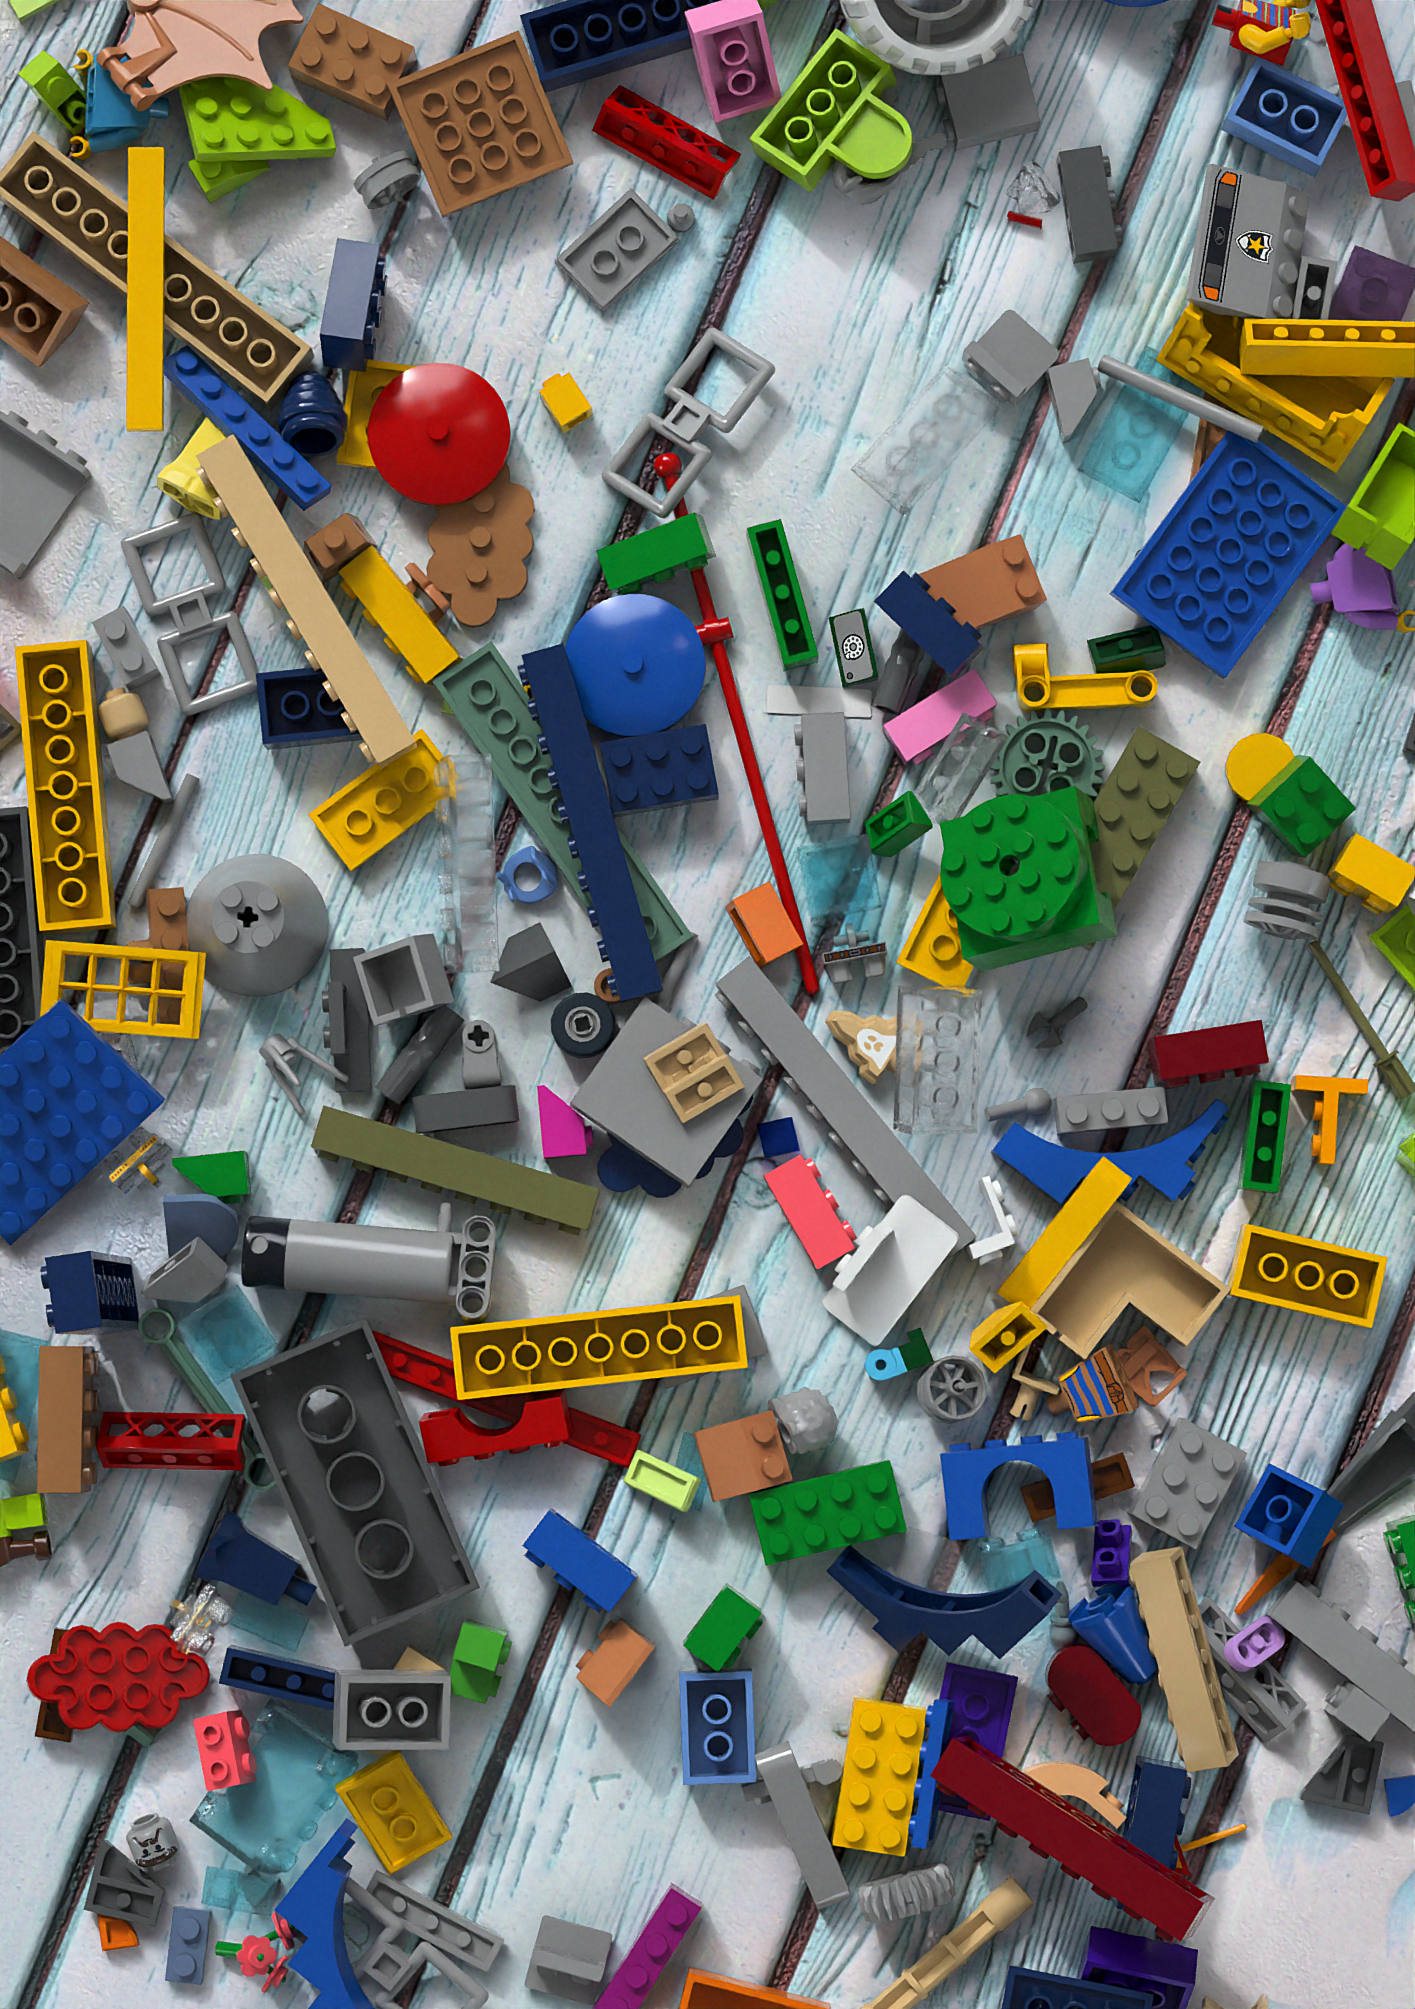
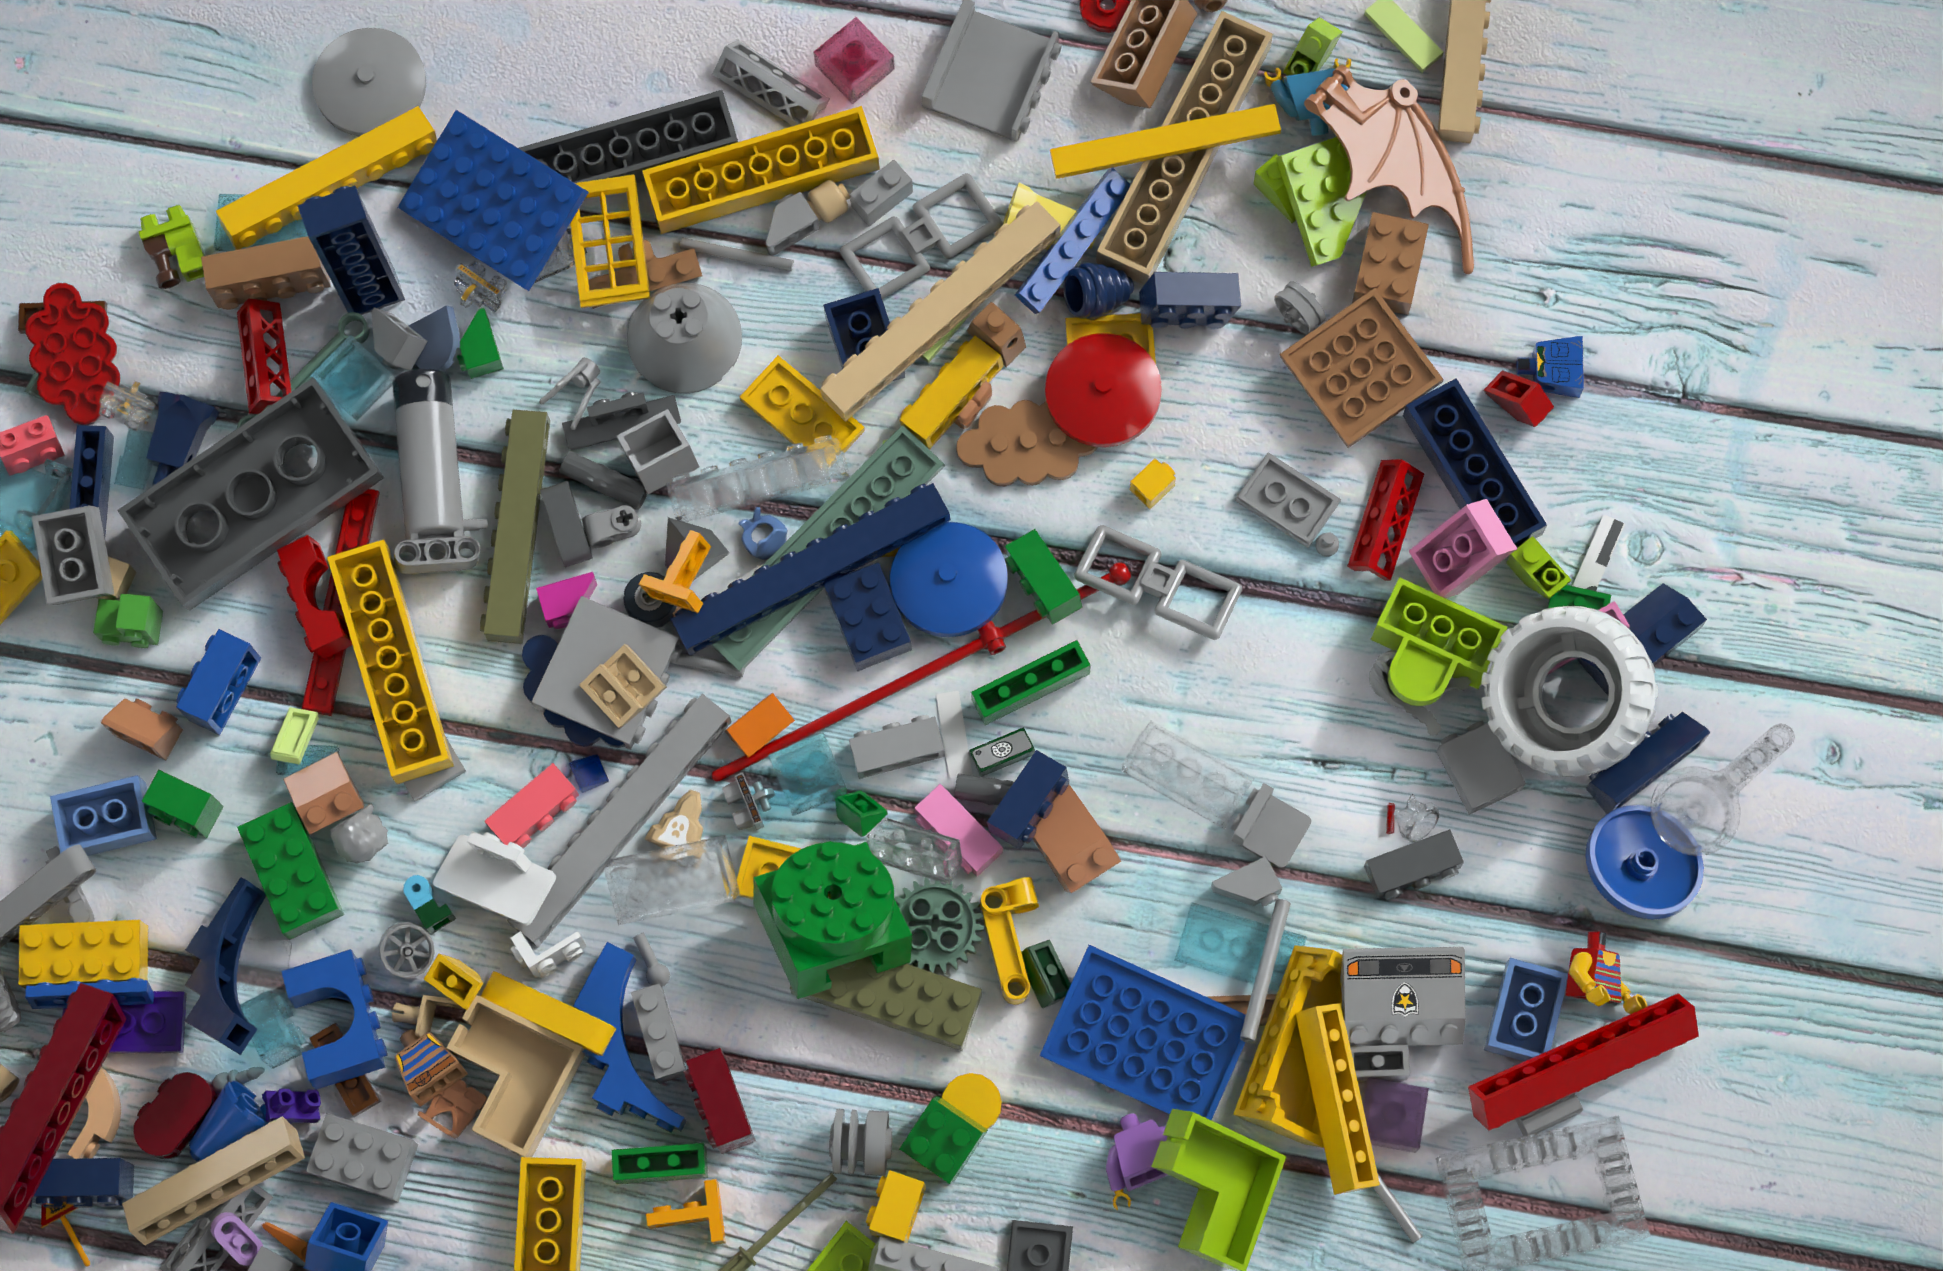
camera: 80 degrees right, 10 degrees down
dark grey bar [1026,996,1088,1049] -> none
none -> light orange bracket [639,530,711,613]

